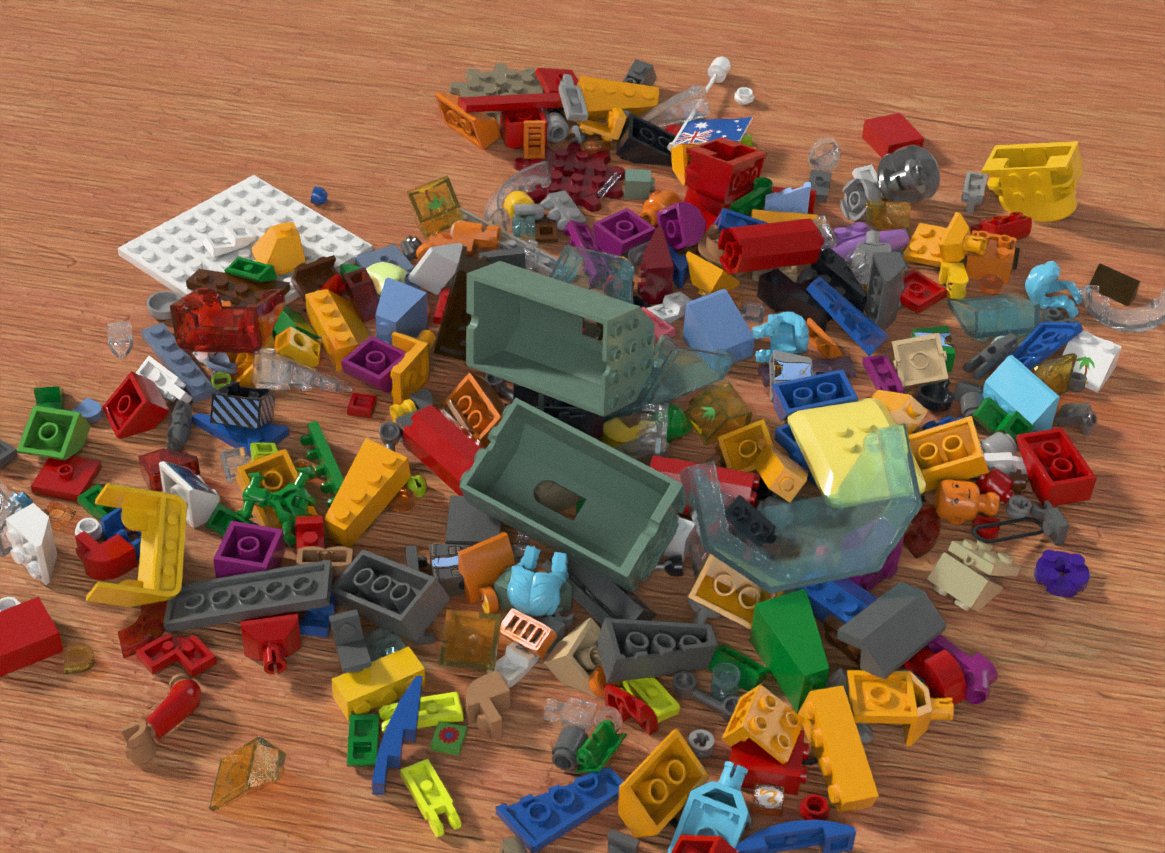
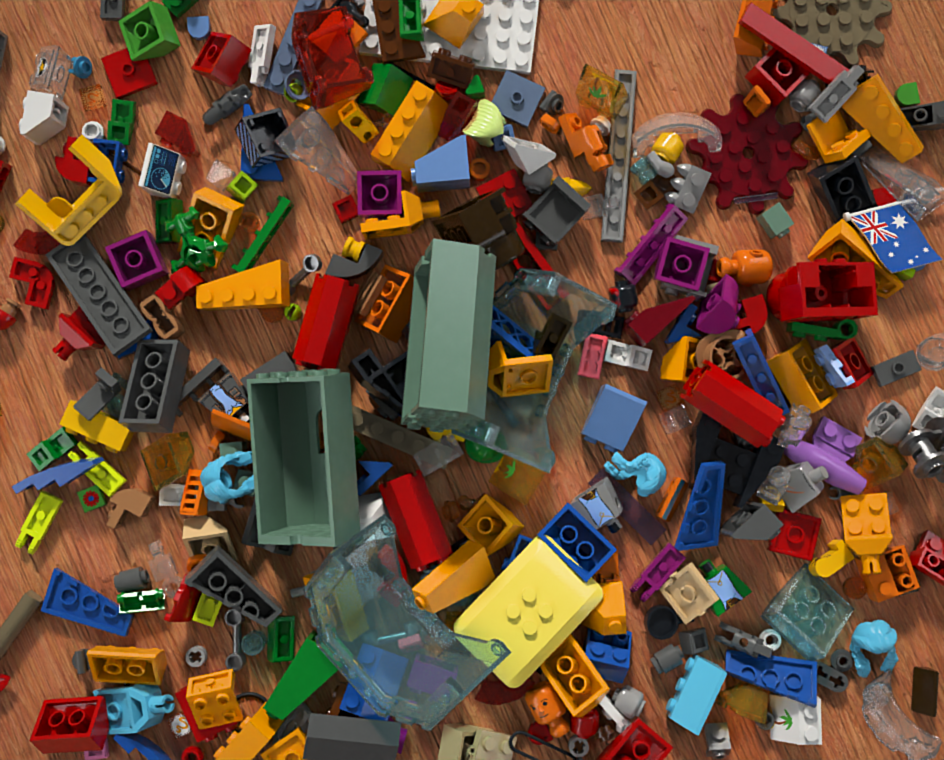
camera: 55 degrees right, 45 degrees up
red plate [535,68,578,93] -> none
black hinge [722,495,777,548] -> none
green slope [972,397,1035,445] -> none

